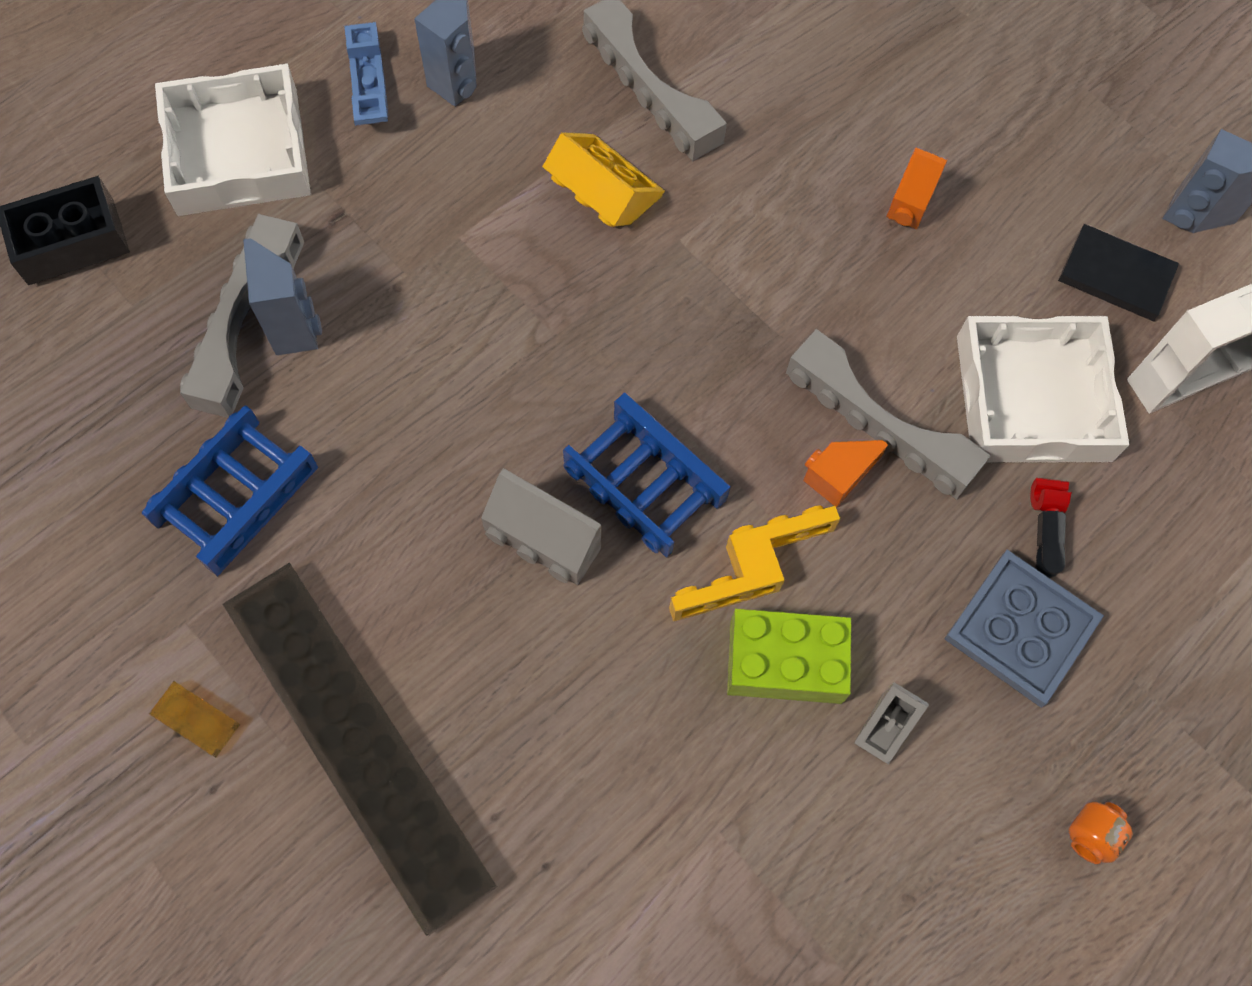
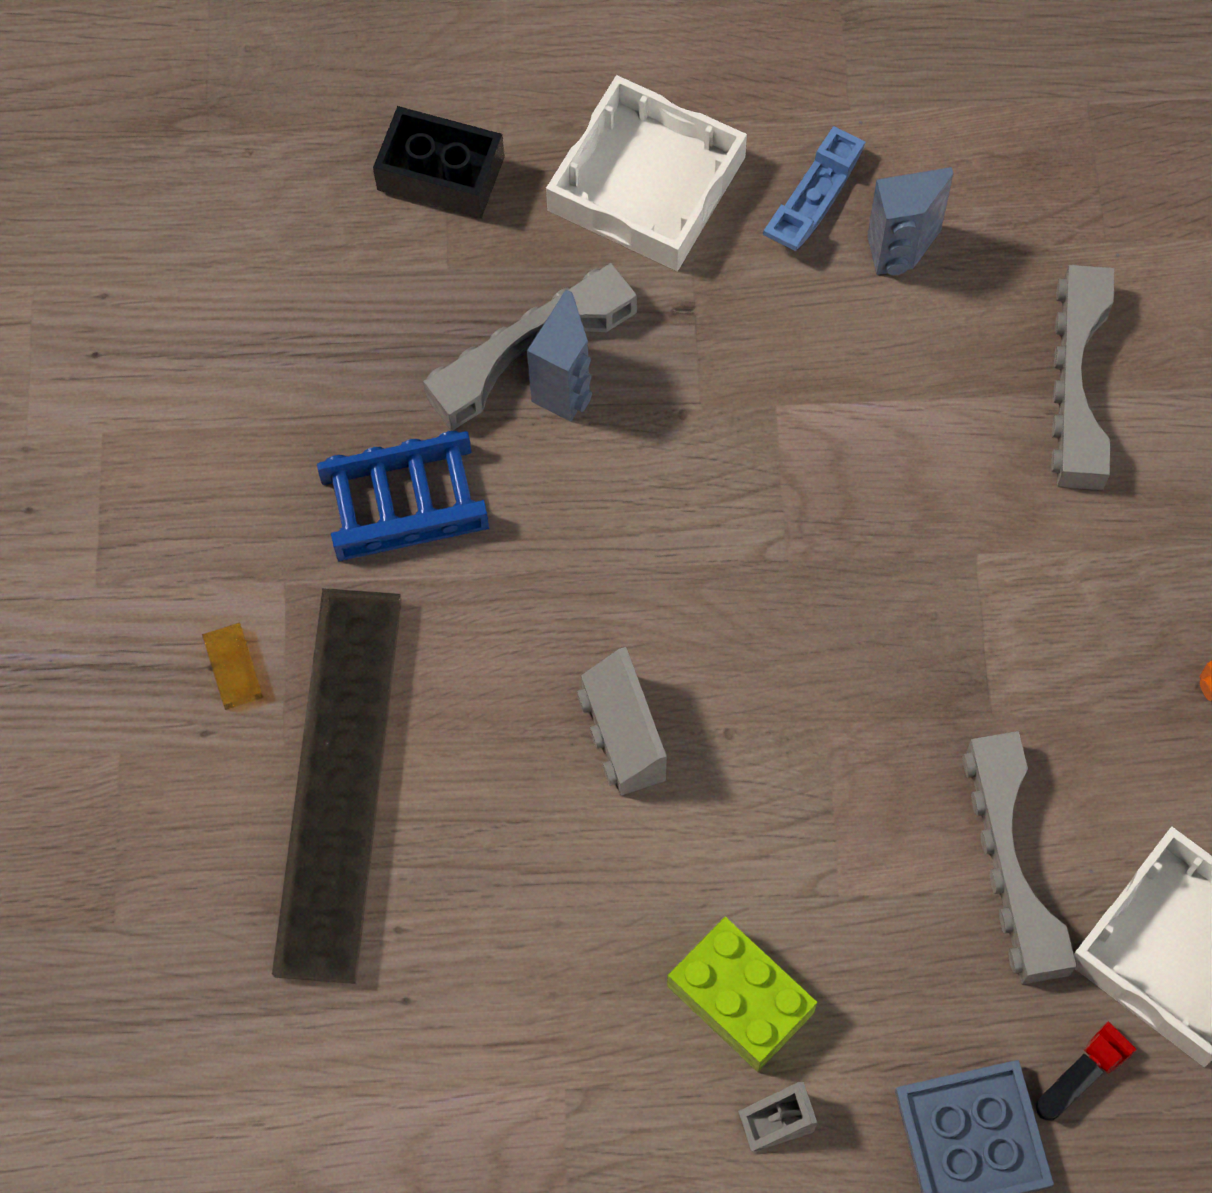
camera: 45 degrees right, 0 degrees up
yellow slope [542,132,665,227] -> none
blue fence [563,392,730,557] -> none
yellow bracket [669,505,840,622] -> none
orange slope [803,440,888,508] -> none

